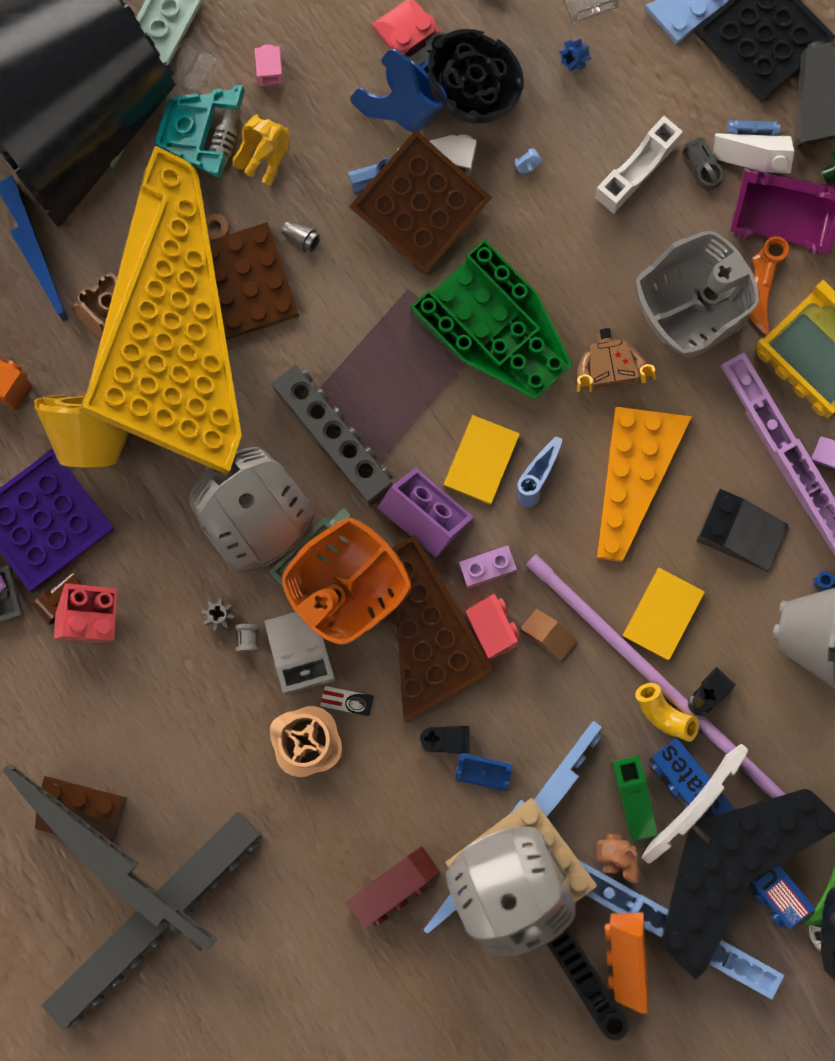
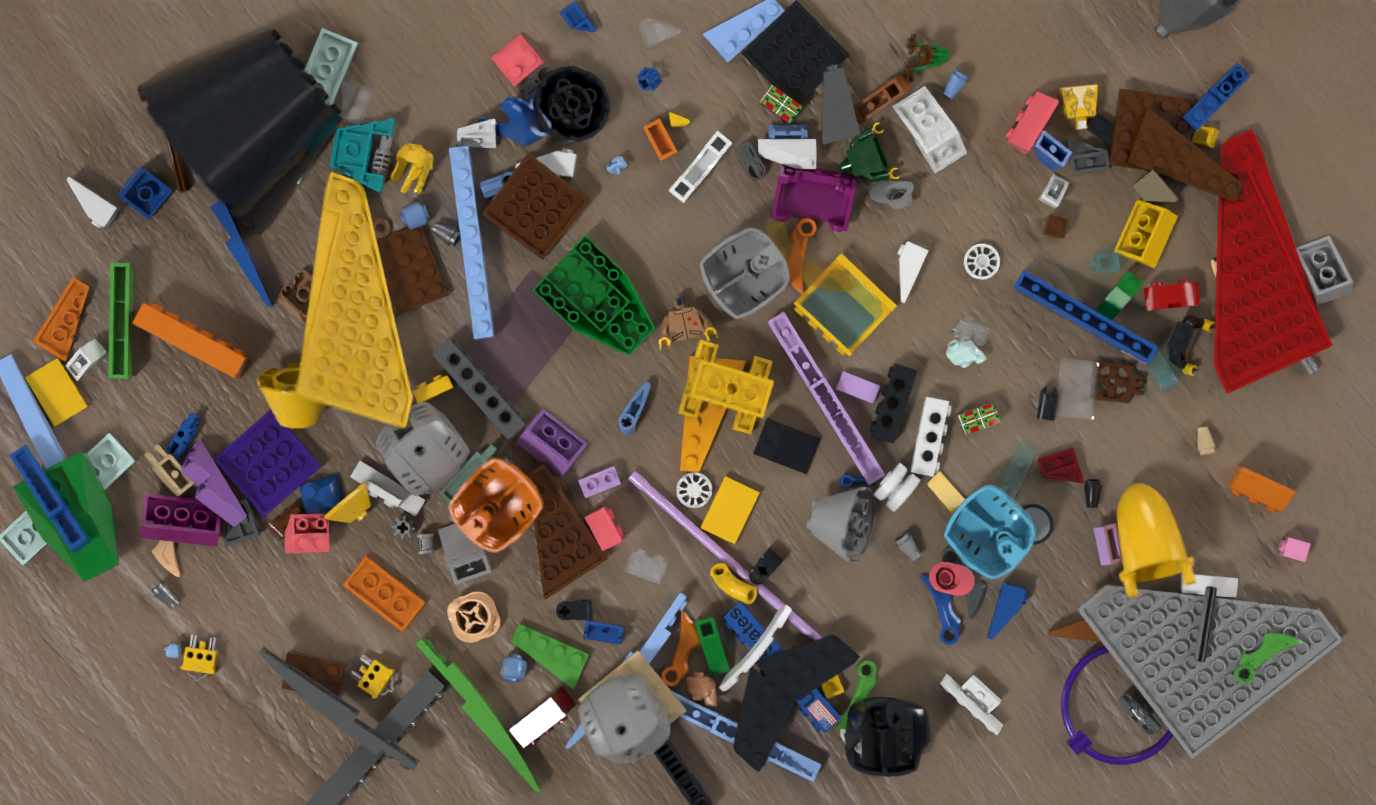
camera: 15 degrees left, 10 degrees up
bright pink brick [255,45,284,86] -> none
sticker [320,686,373,716] -> none
yellow tile [443,415,520,505] -> none
medium nougat slope [520,609,577,662] -> none
orange slope [605,913,649,1014] -> none
none -> blue slope [300,475,344,514]
none -> yellow slope [323,482,371,523]
none -> orange tile [342,555,426,633]
none -> yellow piece [349,655,395,699]
none -> white bracket [350,461,426,517]
none -> medium blue head [400,202,429,229]
none -> yellow piece [413,374,455,403]
none -> bright green slope [416,638,541,793]
none -> light blue brick [449,146,495,340]
none -> white wing [457,119,497,148]
none -> medium blue head [500,654,527,684]
none -> bright green wing [511,623,589,690]
none -> clear slope [624,547,668,585]
none -> orange piece [643,118,678,162]
none -> orange piece [661,611,701,686]
none -> yellow slope [669,112,690,128]
none -> white wheel [676,472,712,508]
none -> yellow piece [678,339,774,435]
none -> piece [760,85,803,125]
none -> clear yellow tile [765,222,851,292]
none -> yellow slope [821,675,845,700]

